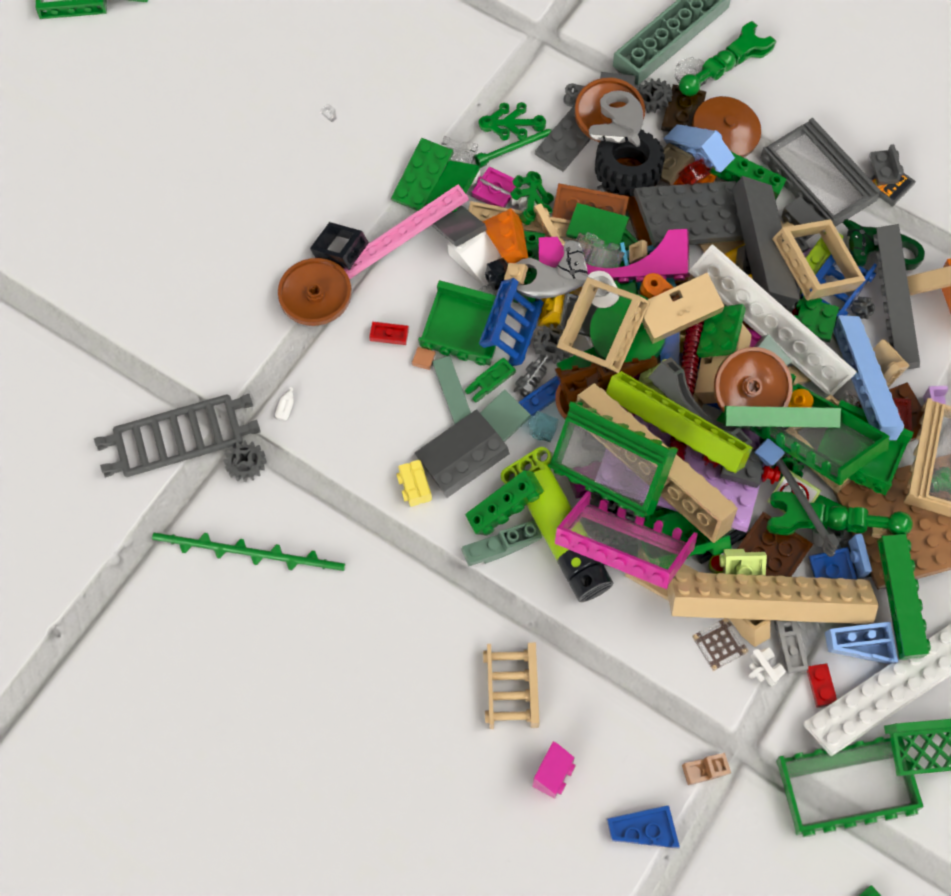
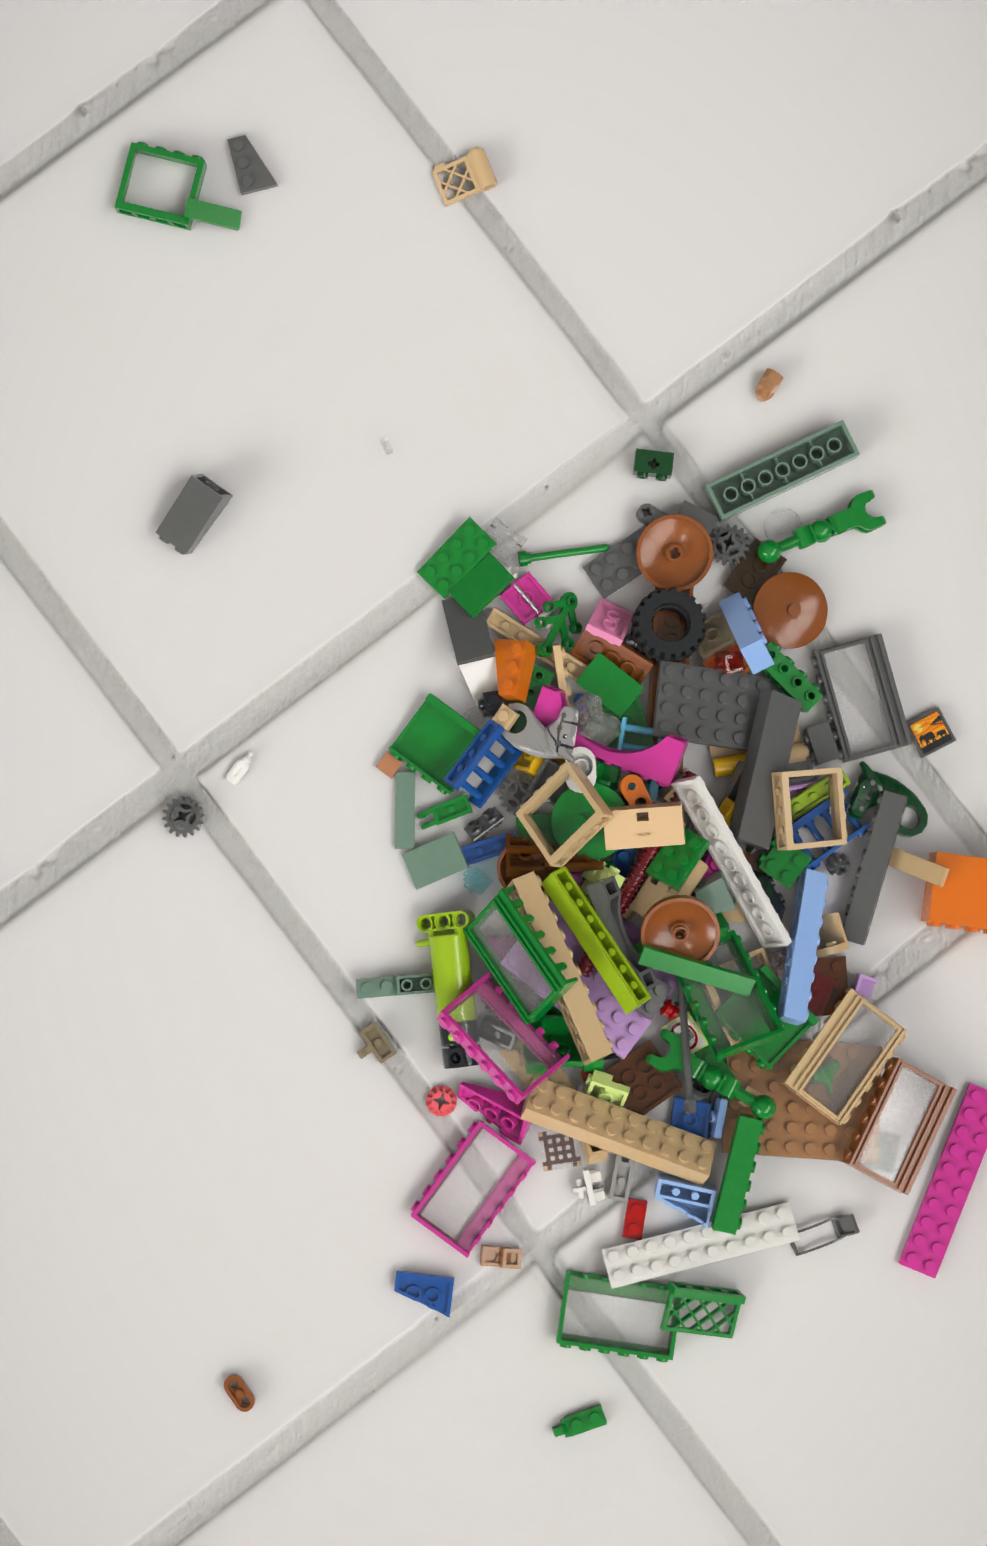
camera: 15 degrees right, 20 degrees up
dark grey bar [94,394,261,478] -> none
green plant [152,532,345,571] -> none
dark orange dish [278,258,352,326] -> none
black window [310,222,369,270] -> none
bright pink plate [343,184,469,279] -> none
red plate [369,321,409,345] -> none
light yellow brick [396,460,432,507] -> none
dark grey slope [415,409,510,498] -> none
green brick [465,470,544,536] -> none
green plant [478,102,546,141] -> none
tan fence [483,642,539,729] -> none
dark pink slope [533,741,576,799] -> none
light grey animal [589,91,643,147] -> none
tan plate [629,240,648,264] -> none
medium blue slope [754,438,785,466] -> none
light orange piece [788,389,813,407] -> none
dark grey bracket [869,144,904,186] -> none
none -> dark grey slope [155,474,233,555]
none -> dark tan plate [357,1021,397,1064]
none -> clear window [410,1120,536,1258]
none -> coral gear [426,1085,457,1116]
none -> dark pink wedge [457,1082,532,1145]
none -> bright pink plate [585,597,634,646]
none -> dark green brick [633,448,674,481]

